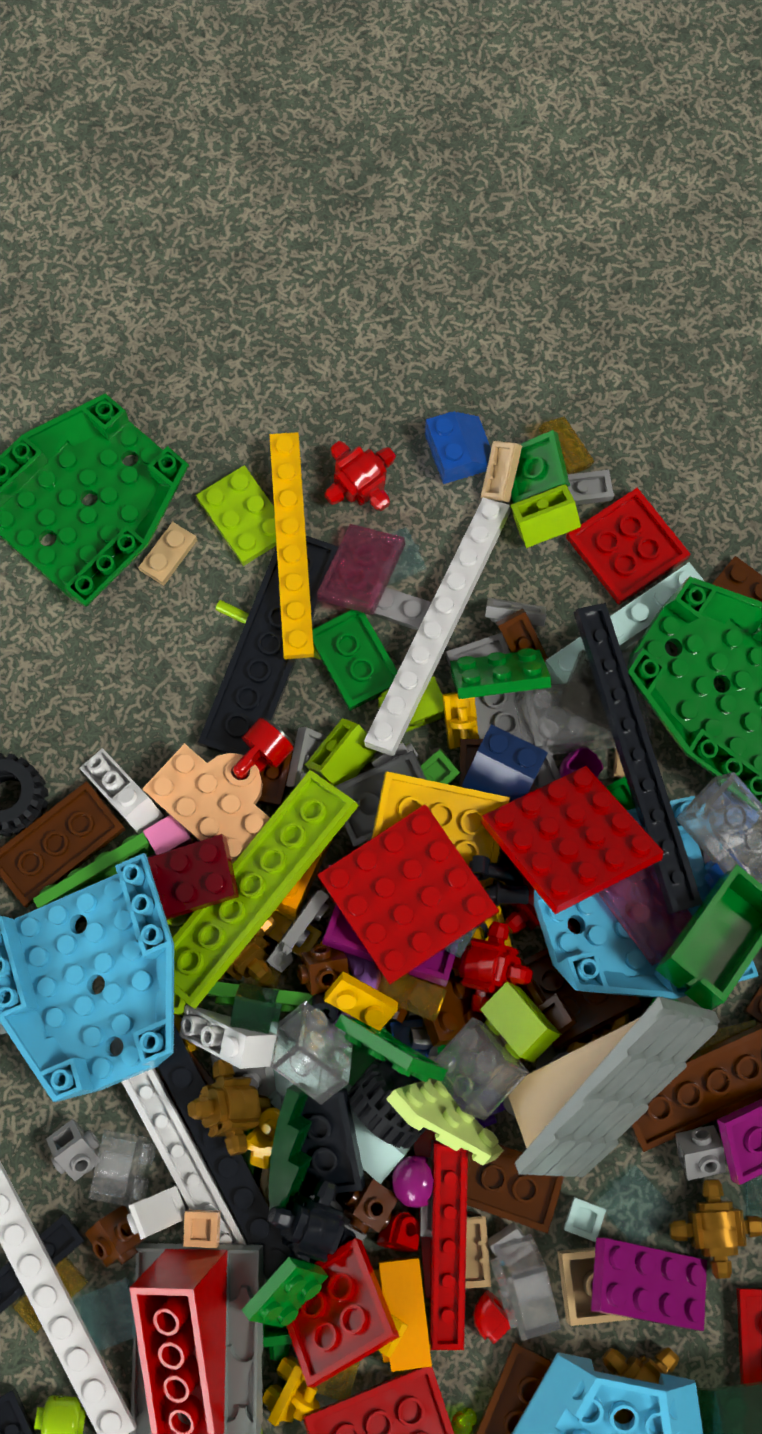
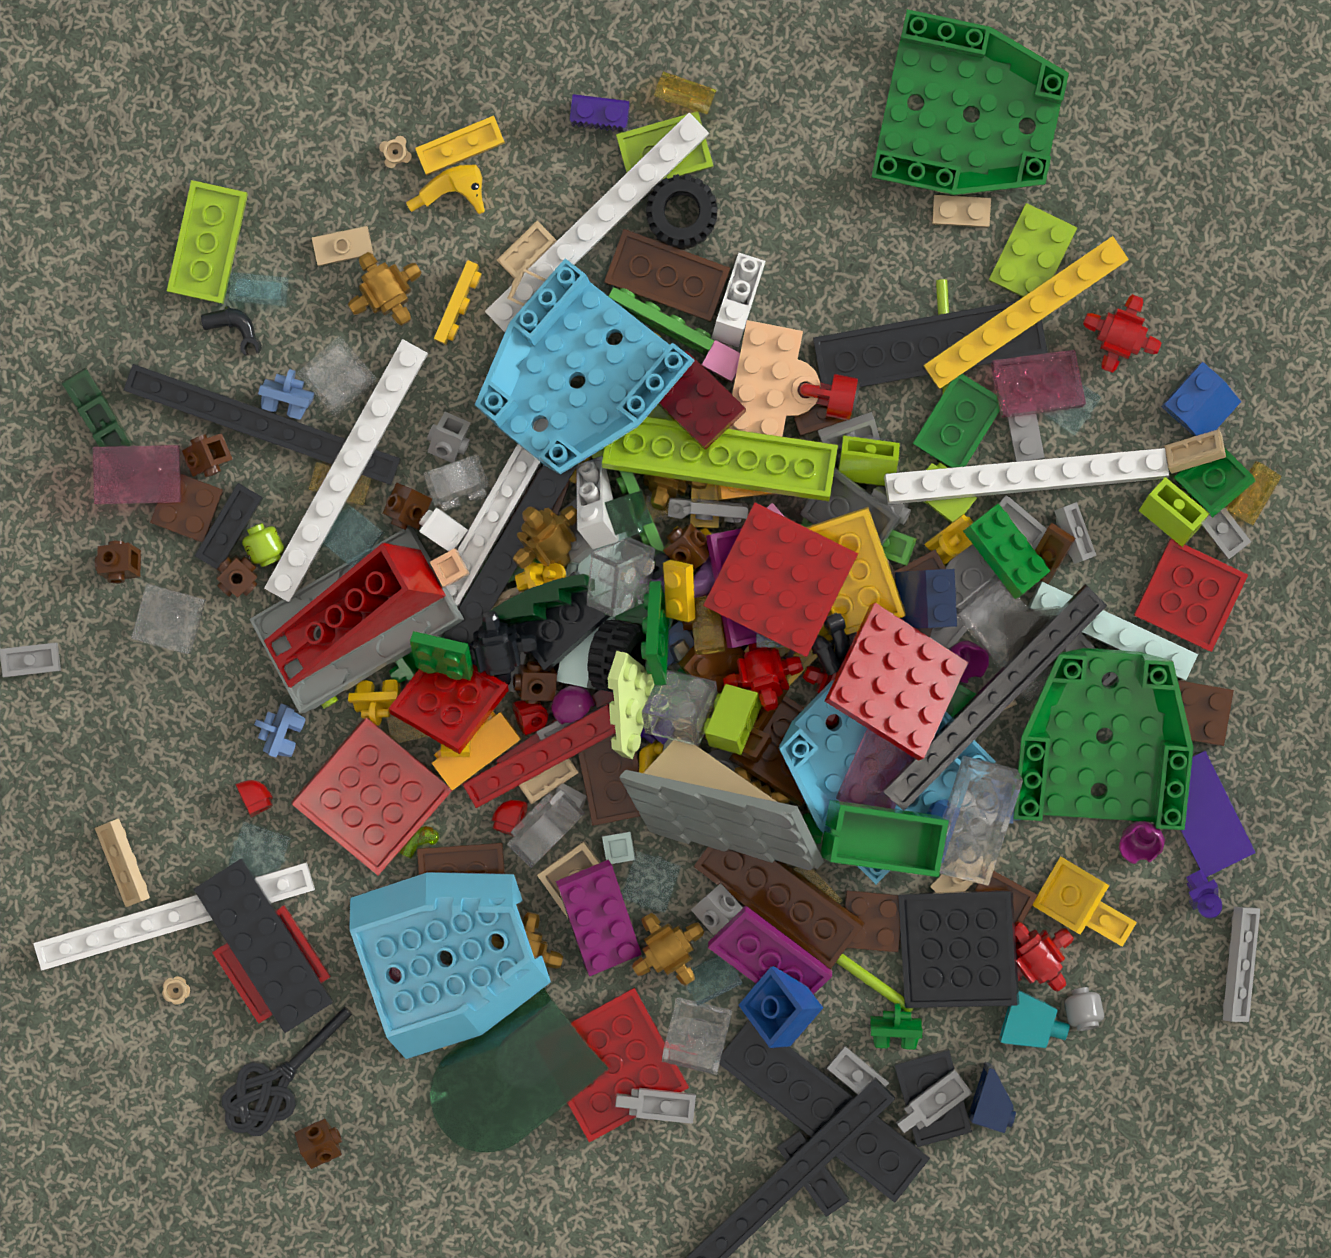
camera: 65 degrees right, 15 degrees up
none -> yellow arm [639,741,664,773]

